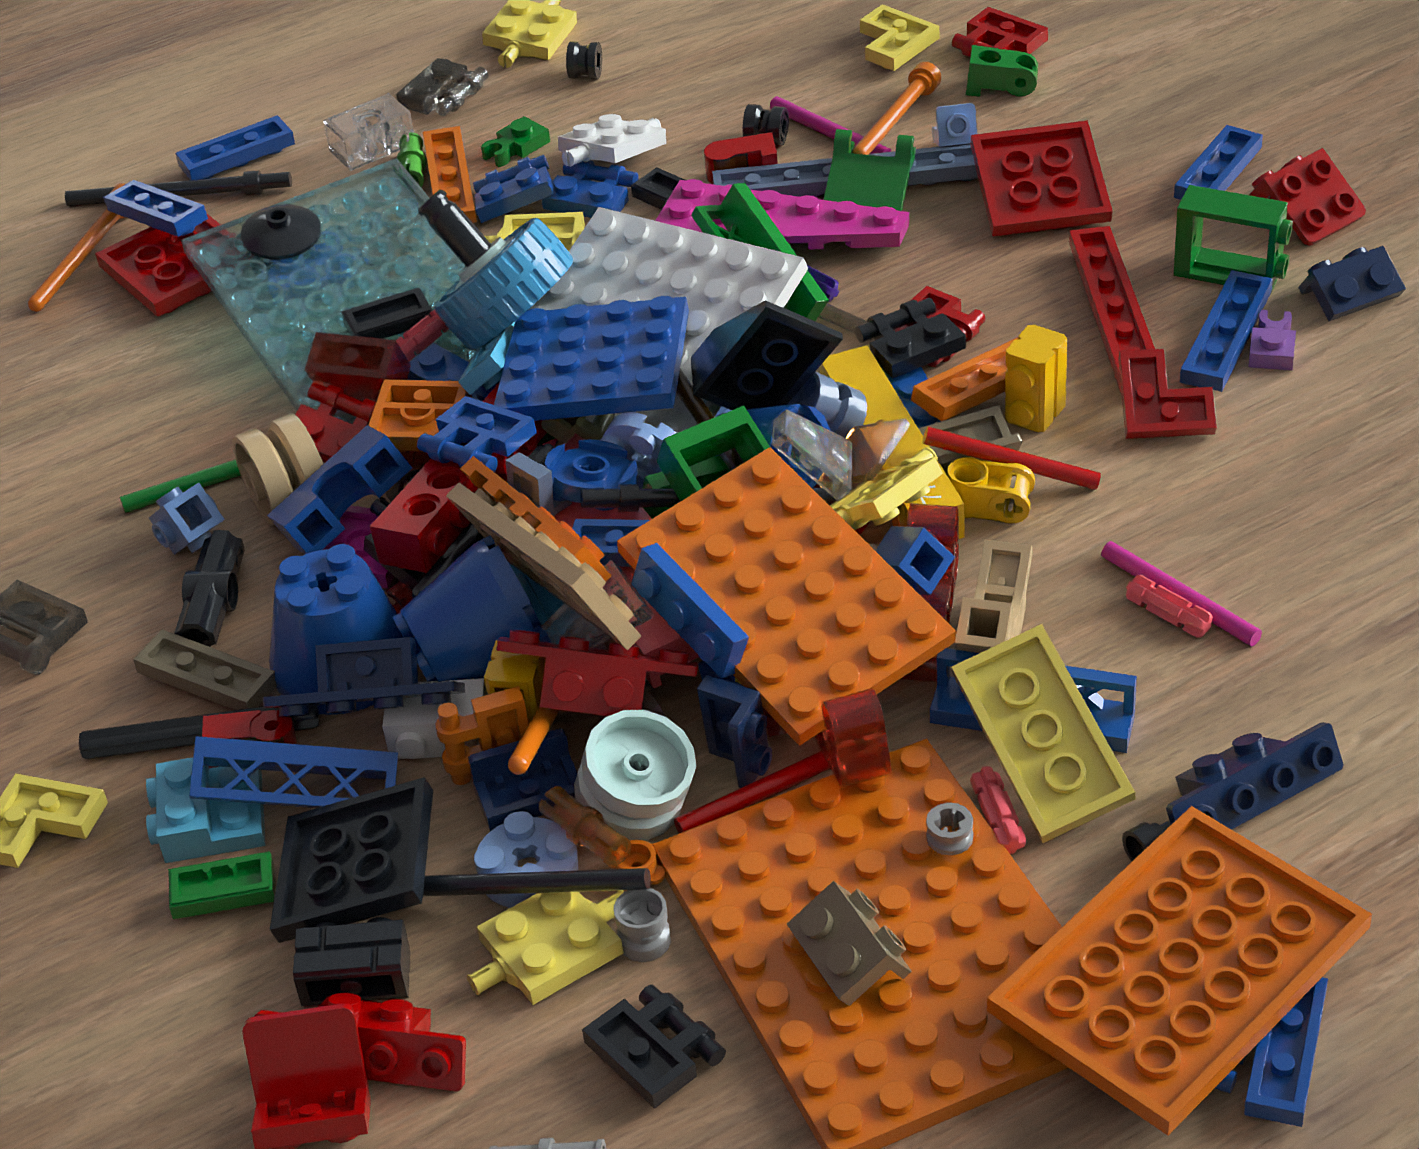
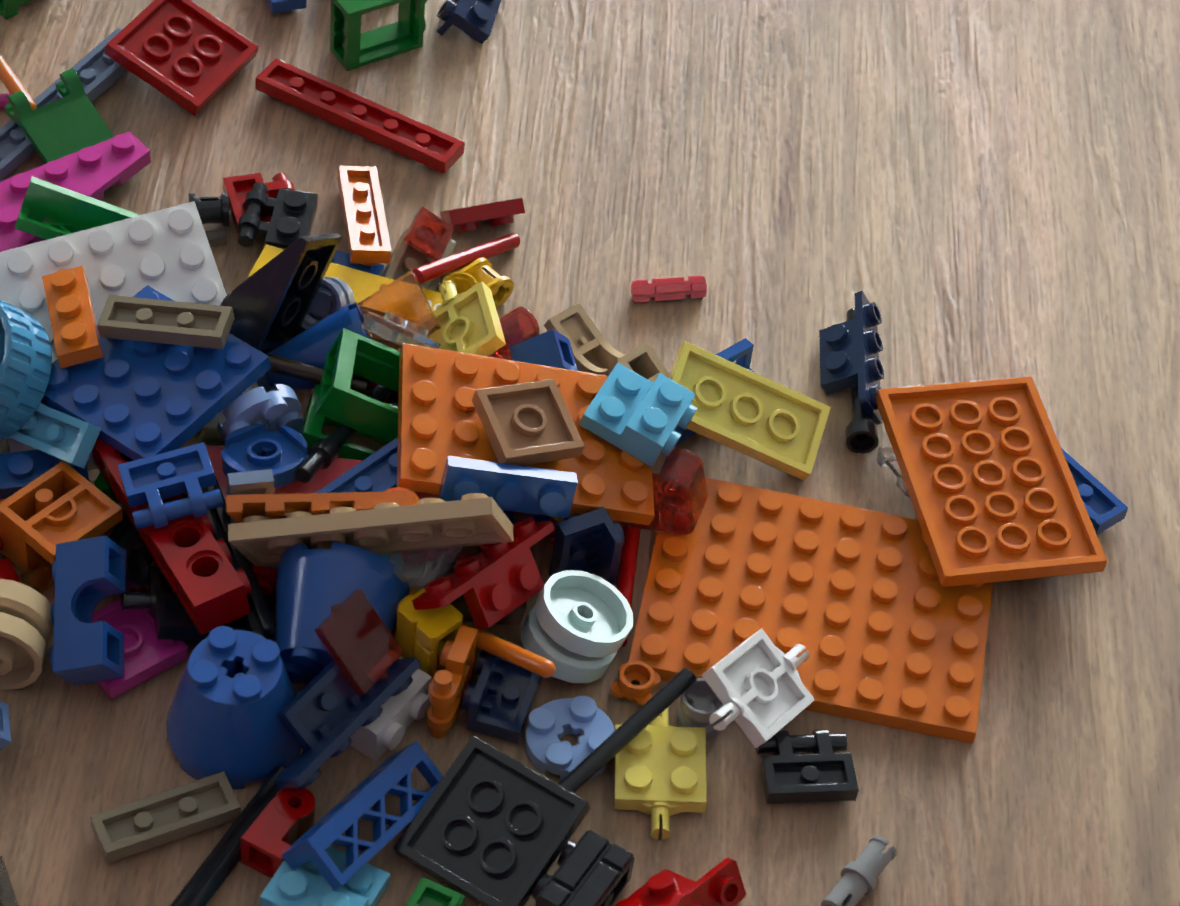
camera: 65 degrees left, 5 degrees up
black piece [174,530,245,647] -> none
clear orange pin [539,786,631,867] -> none
dark tan bracket [787,881,912,1006] -> none
light grey bush [926,803,974,855] -> none
light blue bracket [932,103,977,147] -> none
coral axle [970,766,1026,855] -> none
yellow brick [1005,324,1067,433] -> none
dark pink bar [1101,541,1262,647] -> none
red plate [1118,348,1217,439] -> none
blue plate [1180,270,1273,392] -> none
medium lavender plate [1249,310,1296,370] -> none
none -> orange plate [42,266,103,369]
none -> dark tan plate [97,295,235,349]
none -> black bush [189,193,229,227]
none -> clear red piece [314,588,403,696]
none -> clear red plate [403,206,455,261]
none -> red plate [440,198,525,233]
none -> medium nougat plate [472,379,585,466]
none -> medium azure plate [578,362,697,467]
none -> white plate [702,628,815,748]

